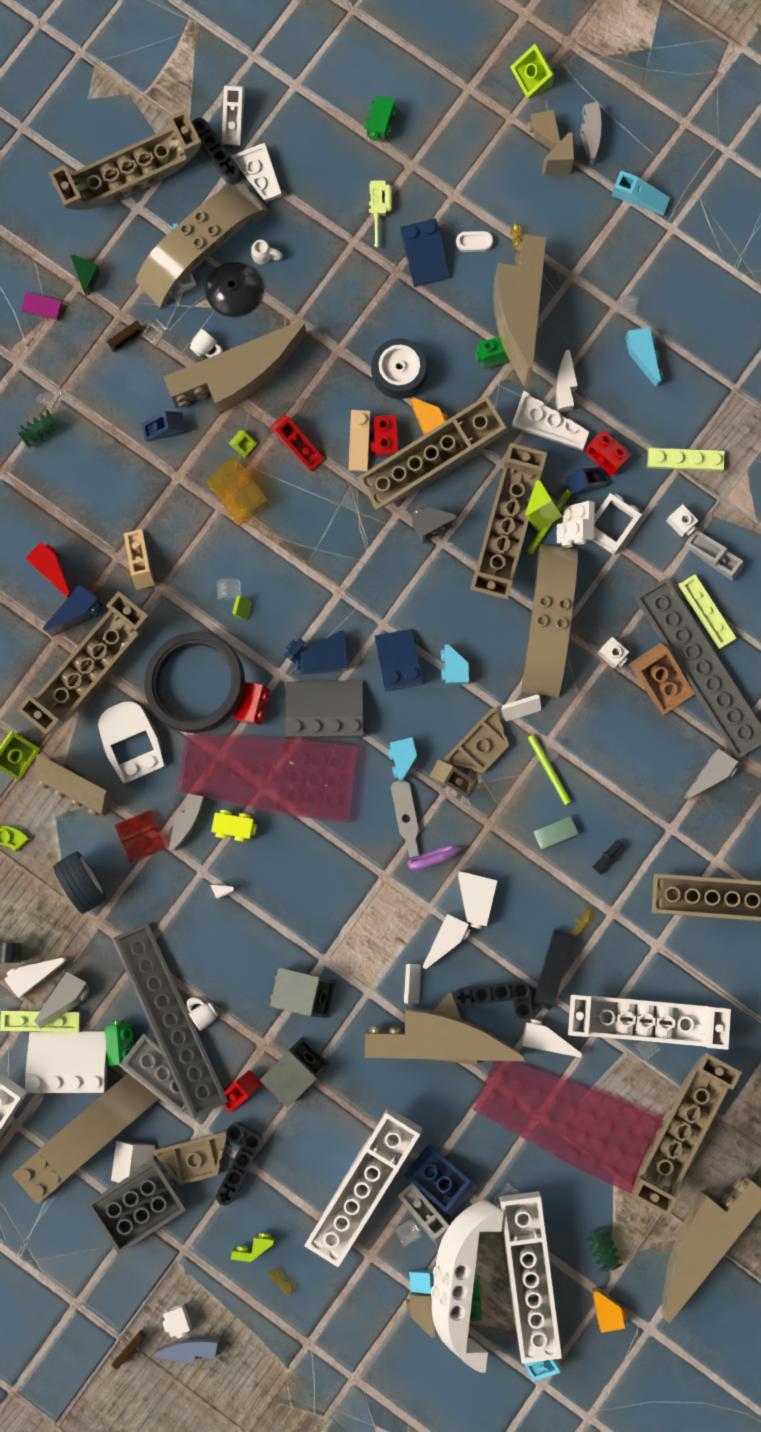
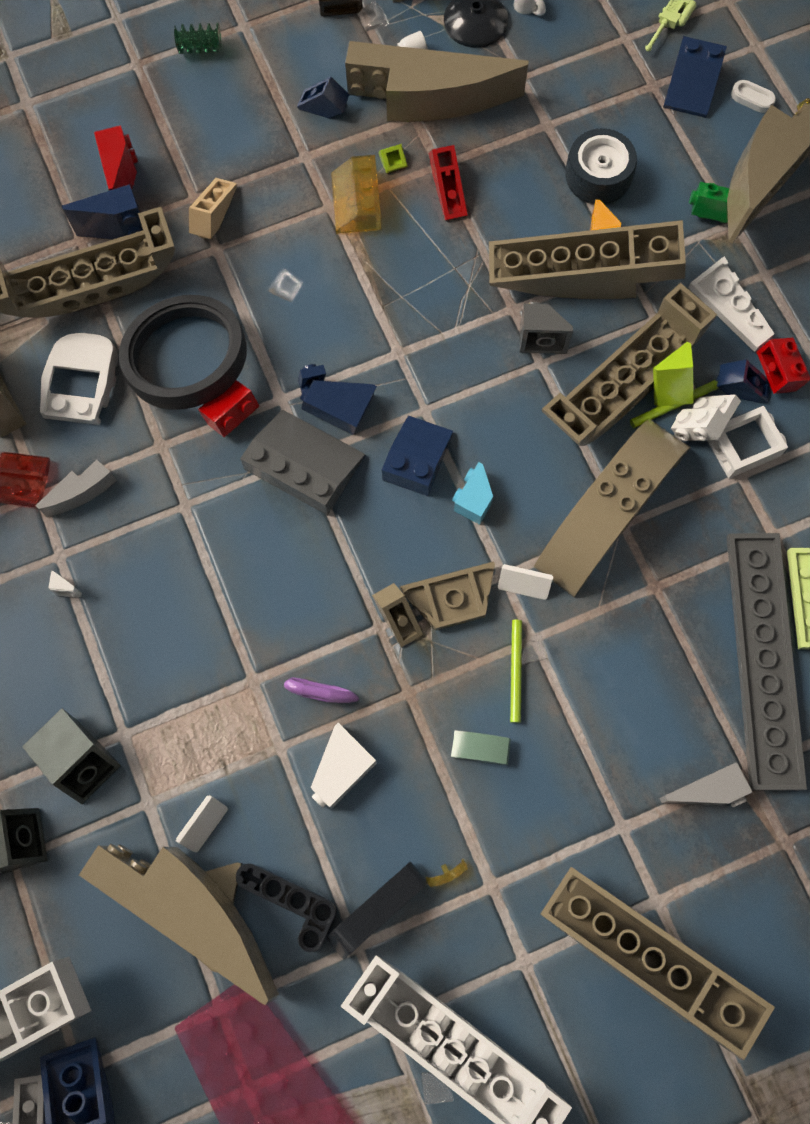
camera: 30 degrees right, 10 degrees down
clear tile [35,390,62,410] -> none
clear pink wing [178,735,358,823] -> none
neon yellow brick [211,810,257,842] -> none
lime slope [232,596,252,620] -> none
tan slope [349,410,370,472] -> none
red brick [370,415,398,458] -> none
medium azure slope [387,737,417,783] -> none
light grey piece [391,780,419,857] -> none
white slope [422,914,470,969] -> none
white slope [522,1019,582,1057] -> none
white slope [556,350,577,413] -> none
black axle [592,840,625,875] -> none
white brick [597,637,629,668] -> none
medium nougat slope [629,643,695,715] -> none

